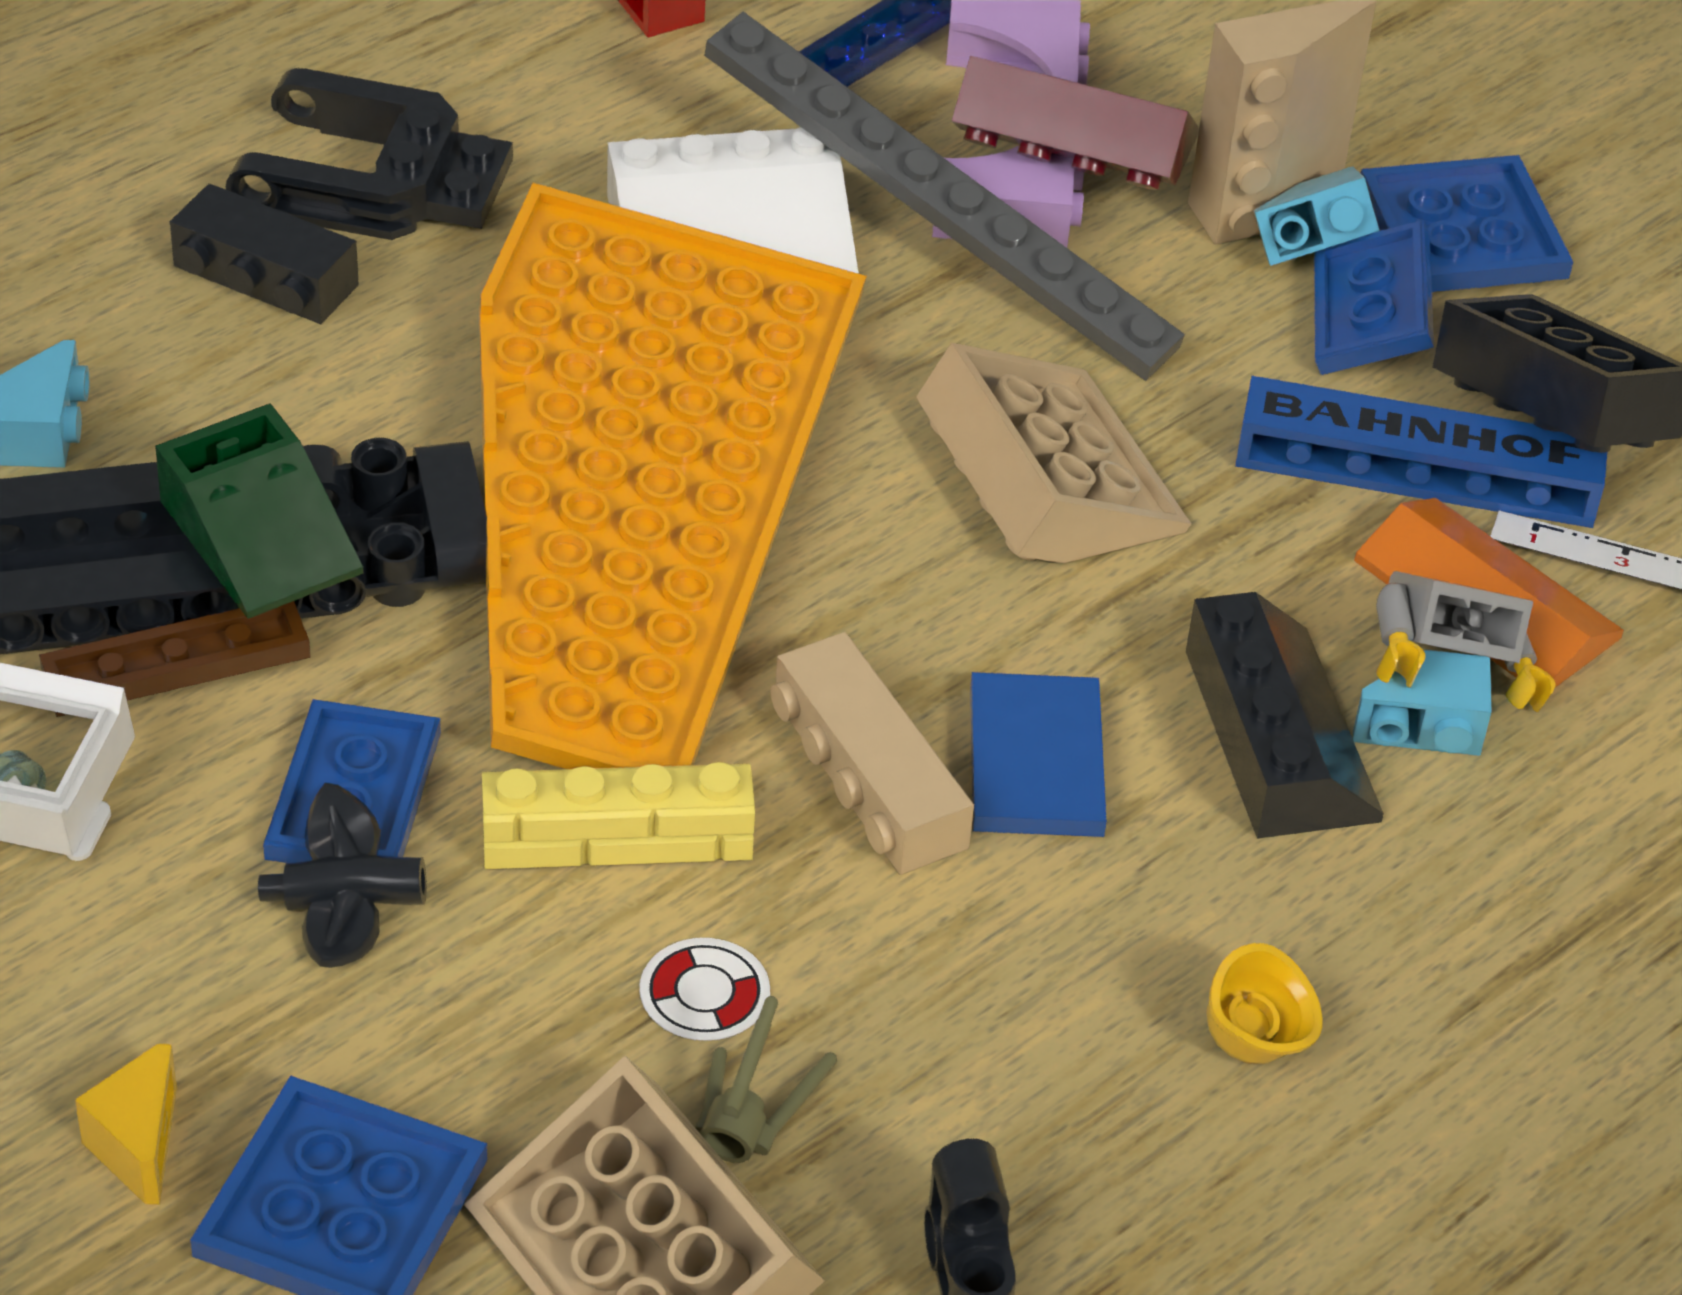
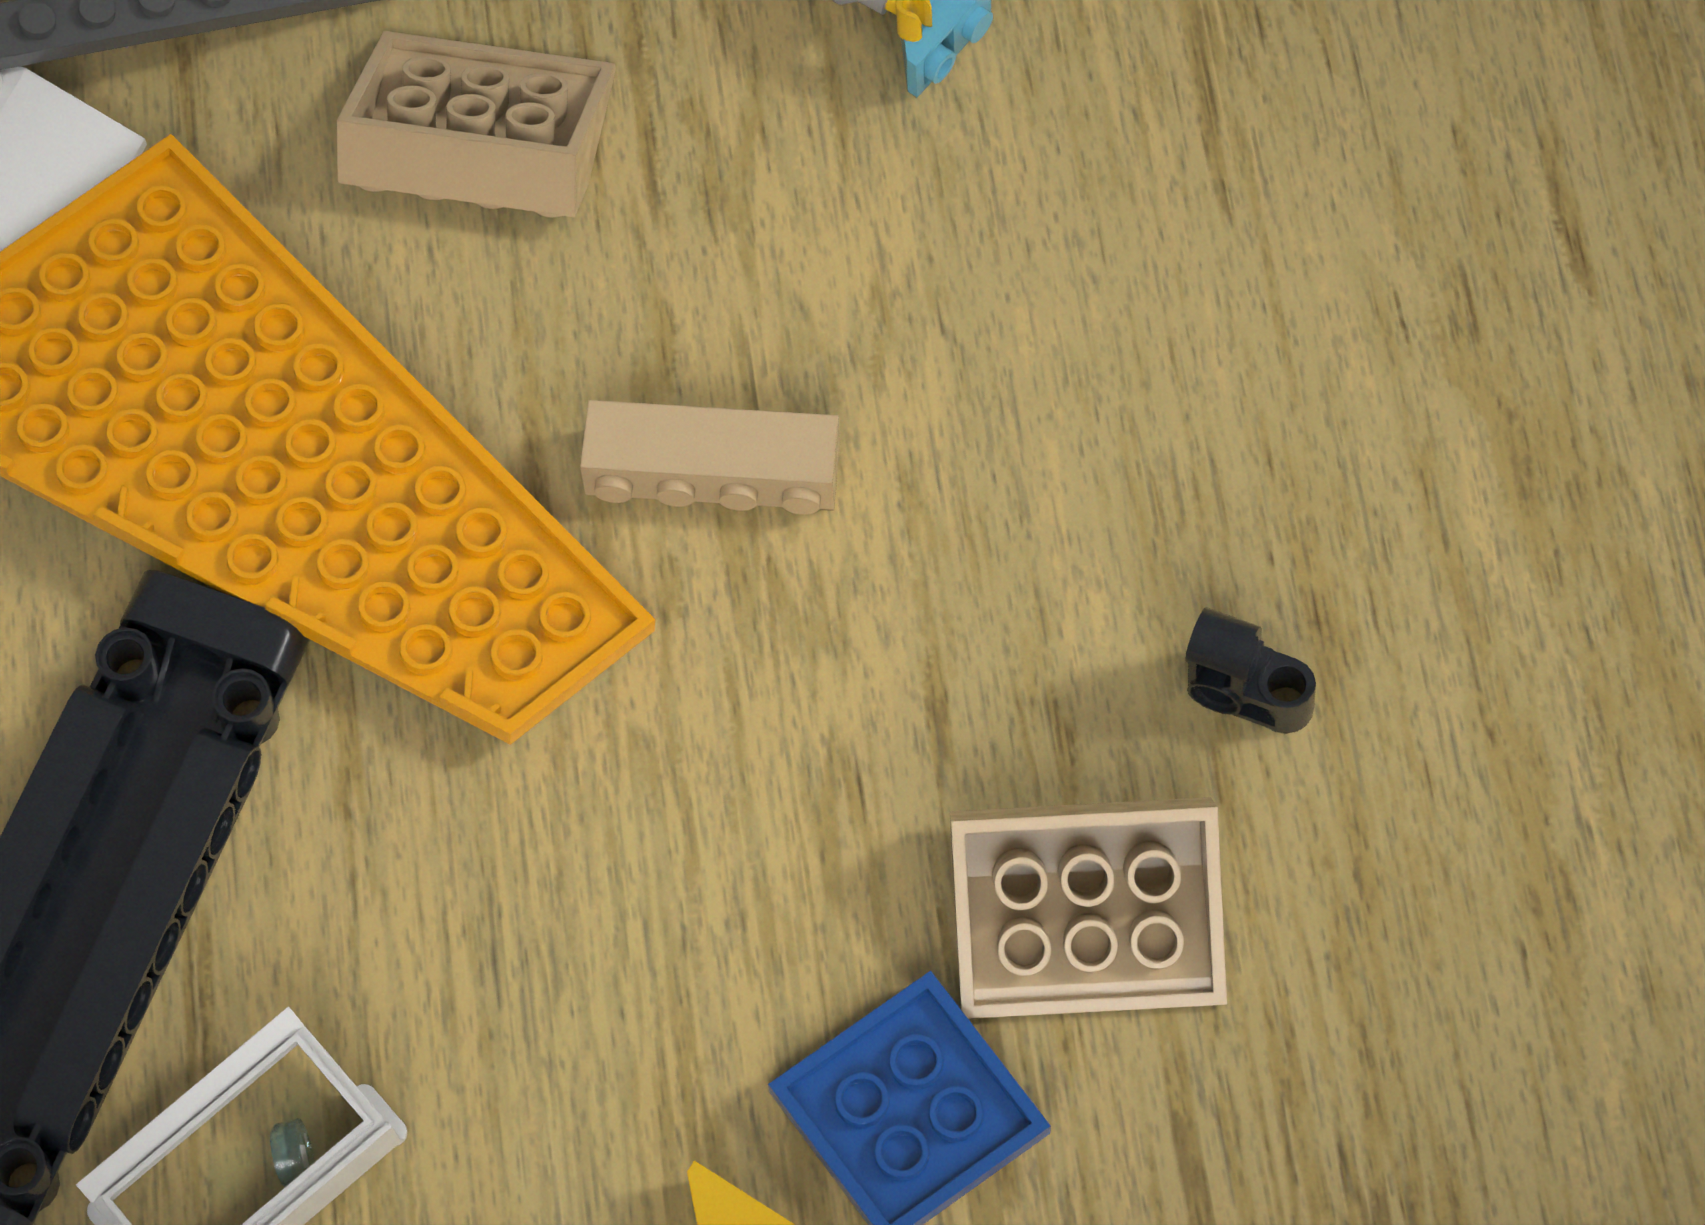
camera: 50 degrees left, 20 degrees up
reddish brown plate [39,601,311,717] -> none
dark green slope [155,403,363,619] -> none
black plant [258,783,427,968] -> none
blue tile [263,699,441,863] -> none
light yellow brick [482,762,755,869] -> none
sticker [640,938,770,1041] -> none
olive plant [695,996,837,1163] -> none
blue tile [970,672,1107,837] -> none
black slope [1185,592,1384,839] -> none
yellow helmet [1206,943,1323,1064] -> none

